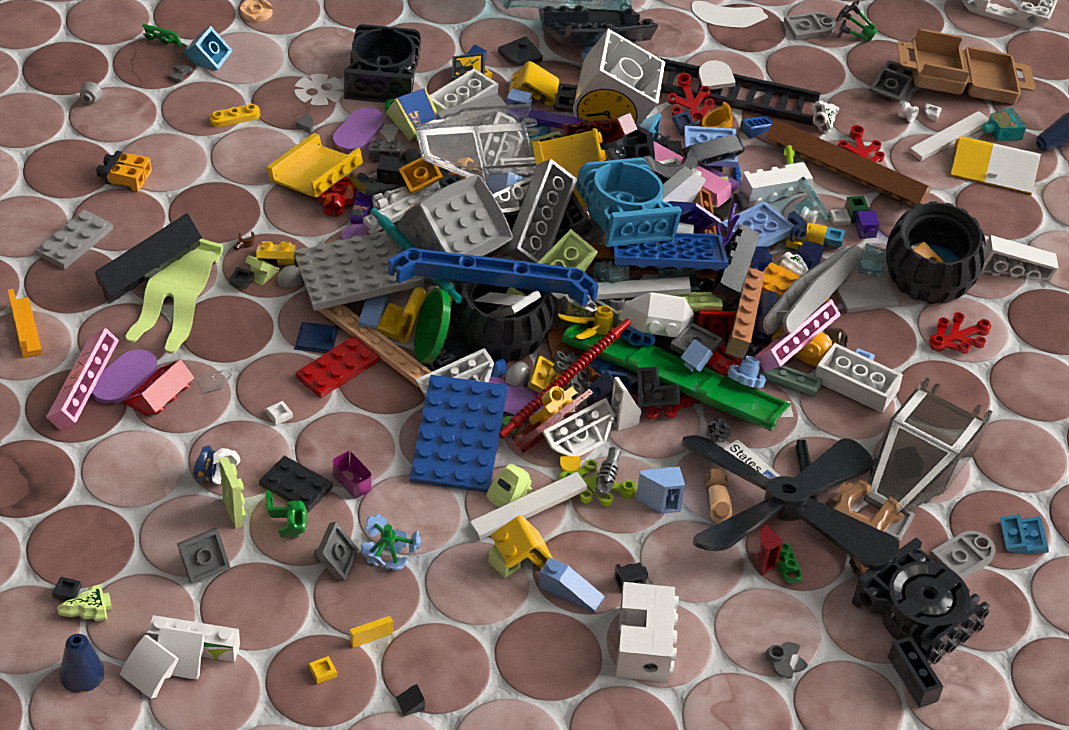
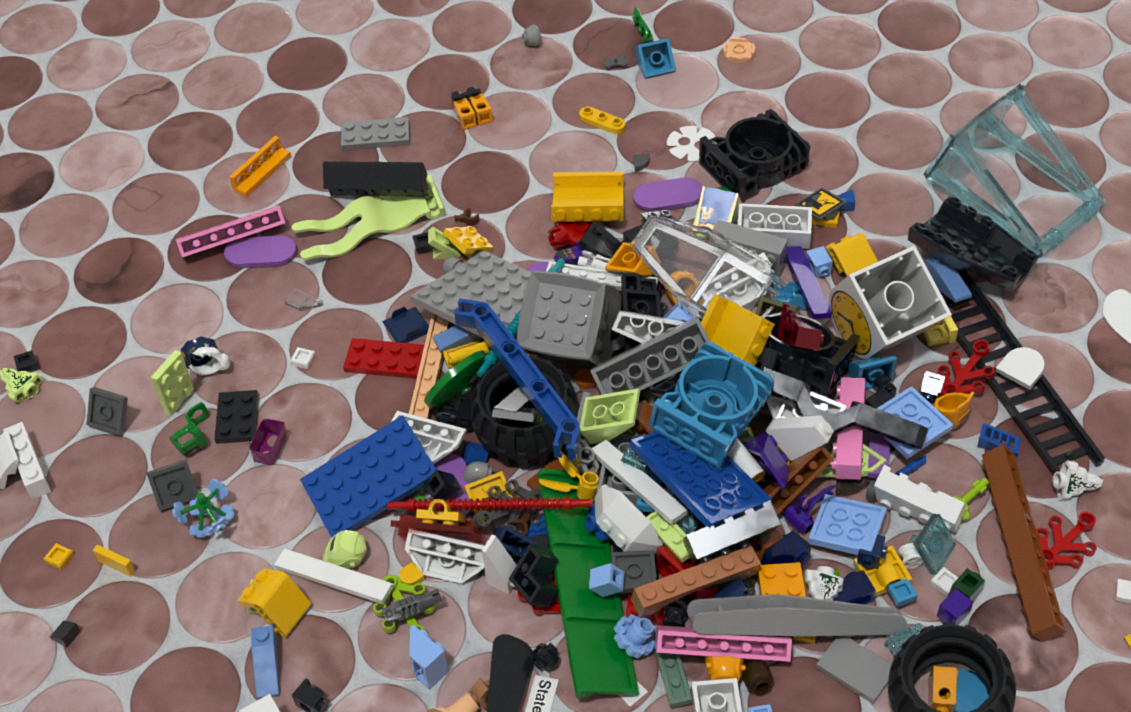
camera: 60 degrees right, 5 degrees up
slope [123,359,194,416] -> none
black plate [498,36,543,66] -> none
none -> black brick [424,470,461,501]

